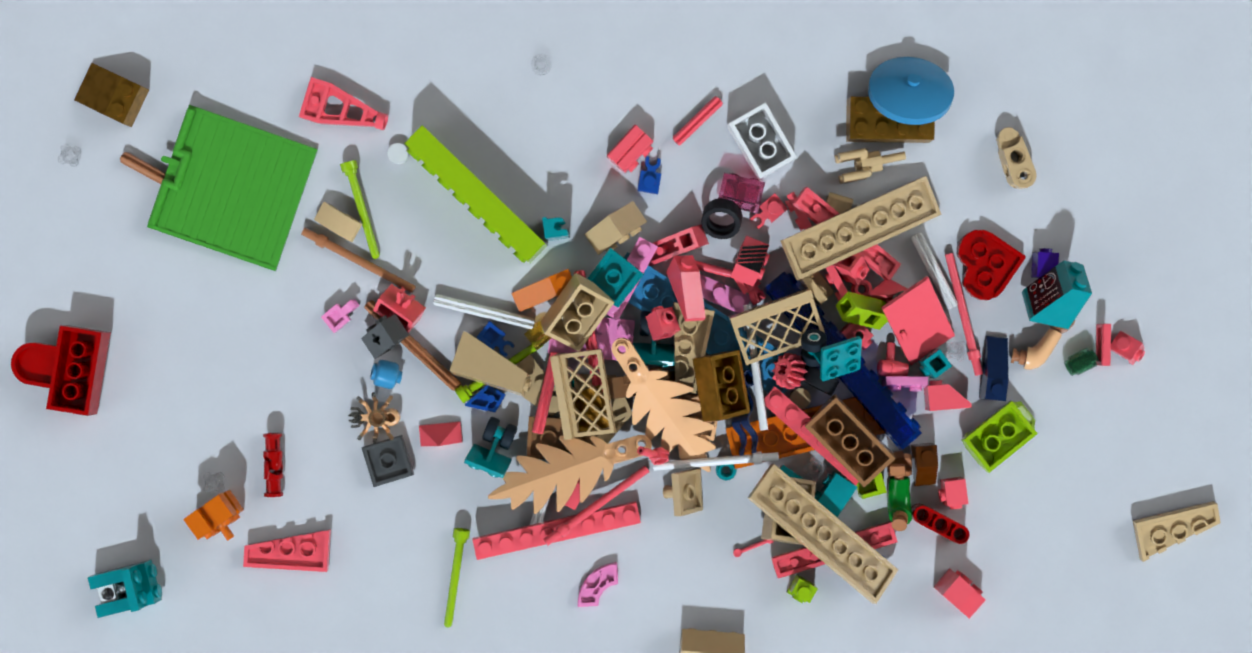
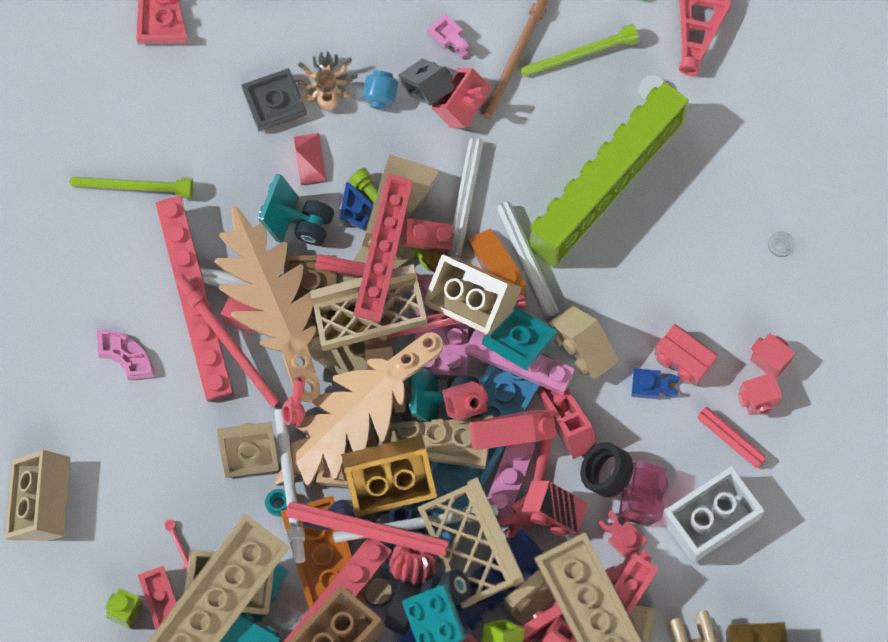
camera: 85 degrees right, 20 degrees down
tan slope [314,202,362,242] -> none
nougat axle [364,300,461,391] -> none
blue plate [477,321,515,357] -> none
teal hinge [542,217,570,241] -> none
none -> coral axle [286,502,449,557]
none -> coral plate [353,173,413,323]
none -> coral plate [401,218,452,252]
none -> white axle [498,202,559,320]
none -> coral brick [738,372,783,415]
none -> coral brick [750,333,795,379]

